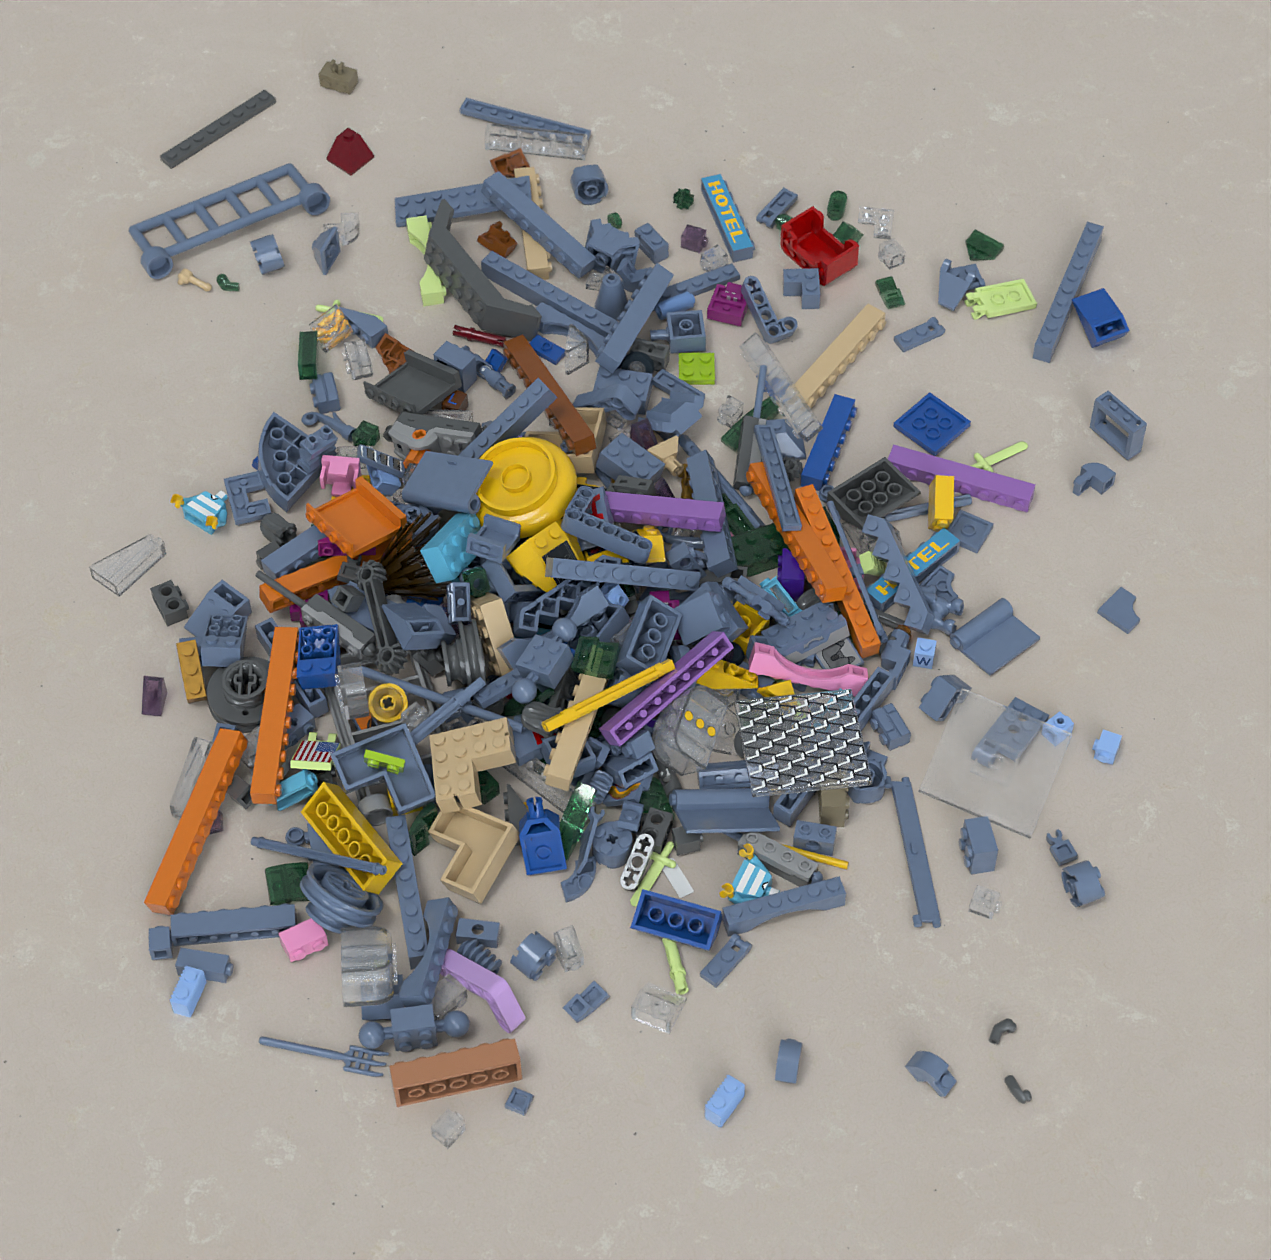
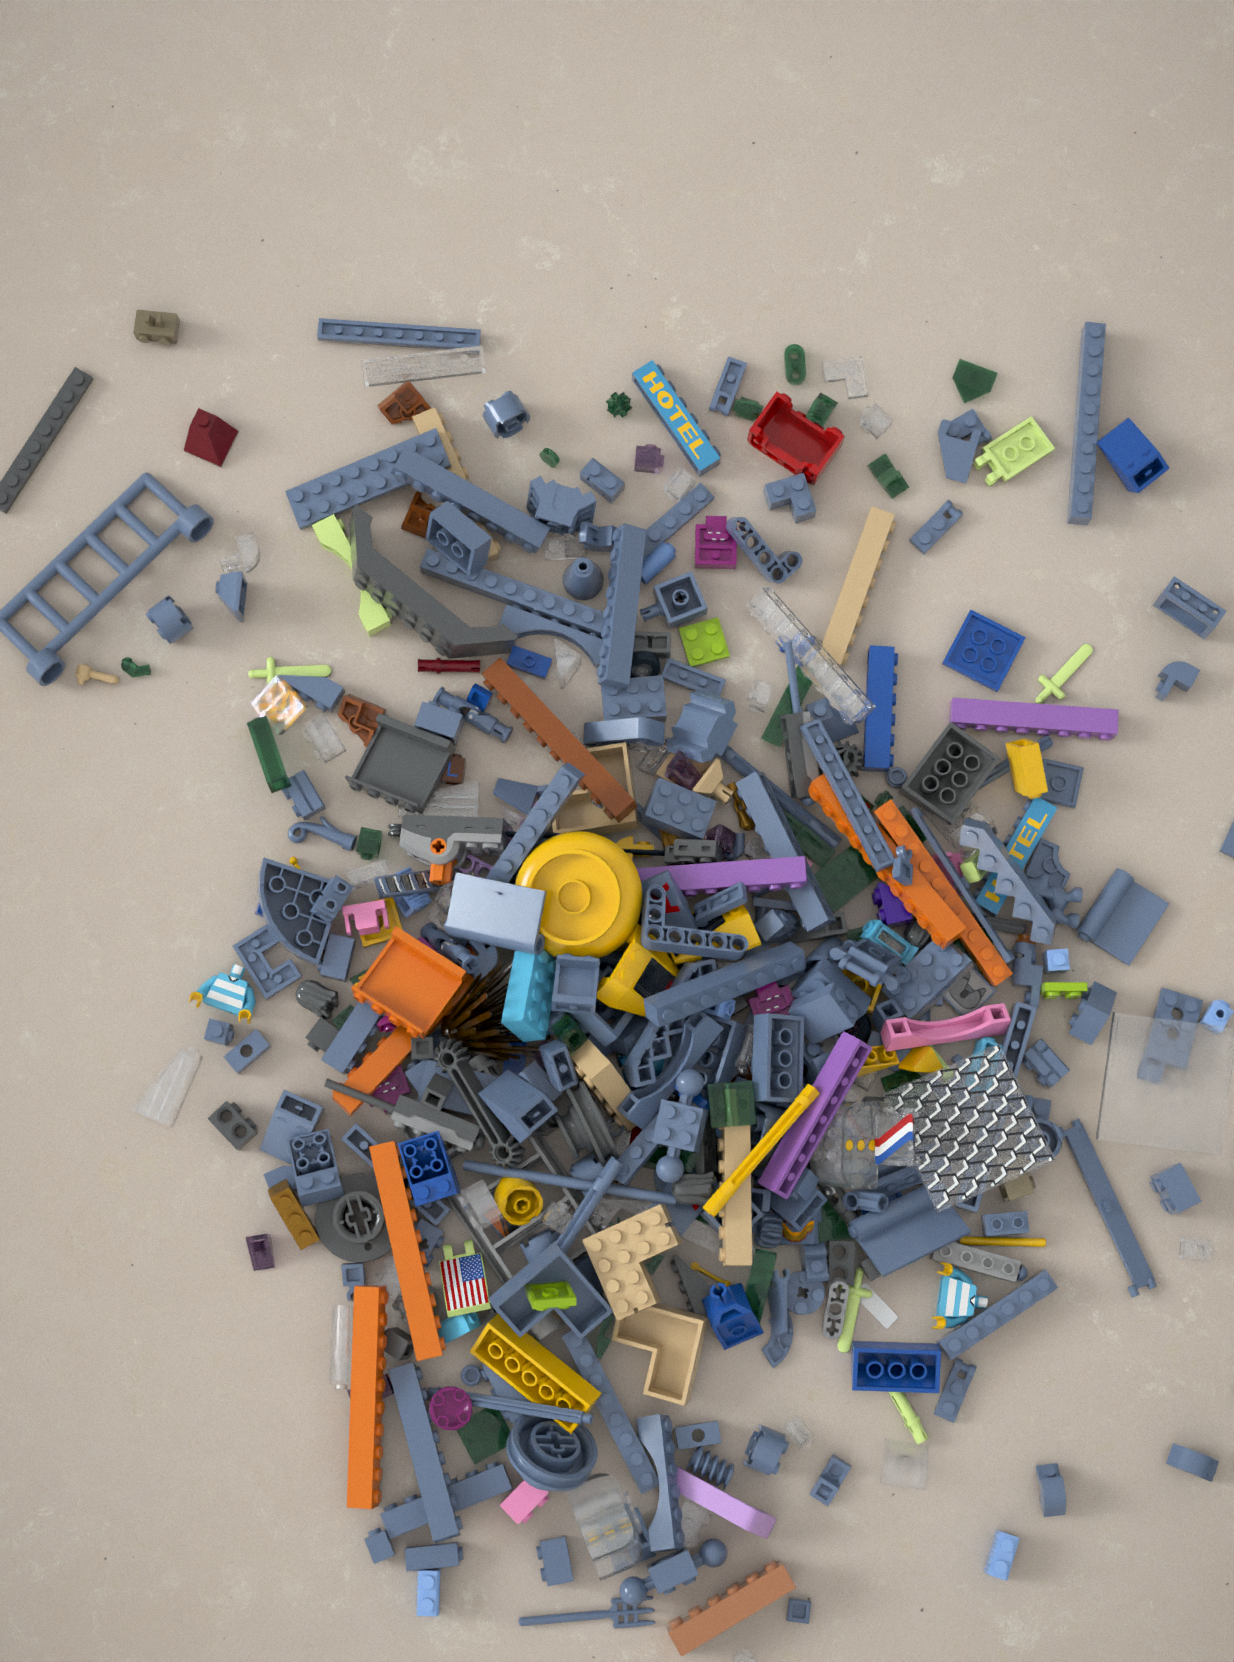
camera: 20 degrees left, 25 degrees up
none -> sand blue brick [204,1018,234,1046]
none -> sand blue piece [224,1029,272,1074]
none -> sand blue brick [318,933,356,982]
none -> sand blue brick [388,1362,463,1543]
none -> sand blue brick [425,501,492,577]
none -> magenta dish [429,1386,472,1430]
none -> sand blue brick [536,1535,574,1586]
none -> sand blue plate [694,882,748,927]
none -> sand blue piece [843,1187,889,1213]
none -> panel [874,1107,924,1166]
none -> sand blue plate [892,845,913,886]
none -> lime plate [1040,982,1088,1000]

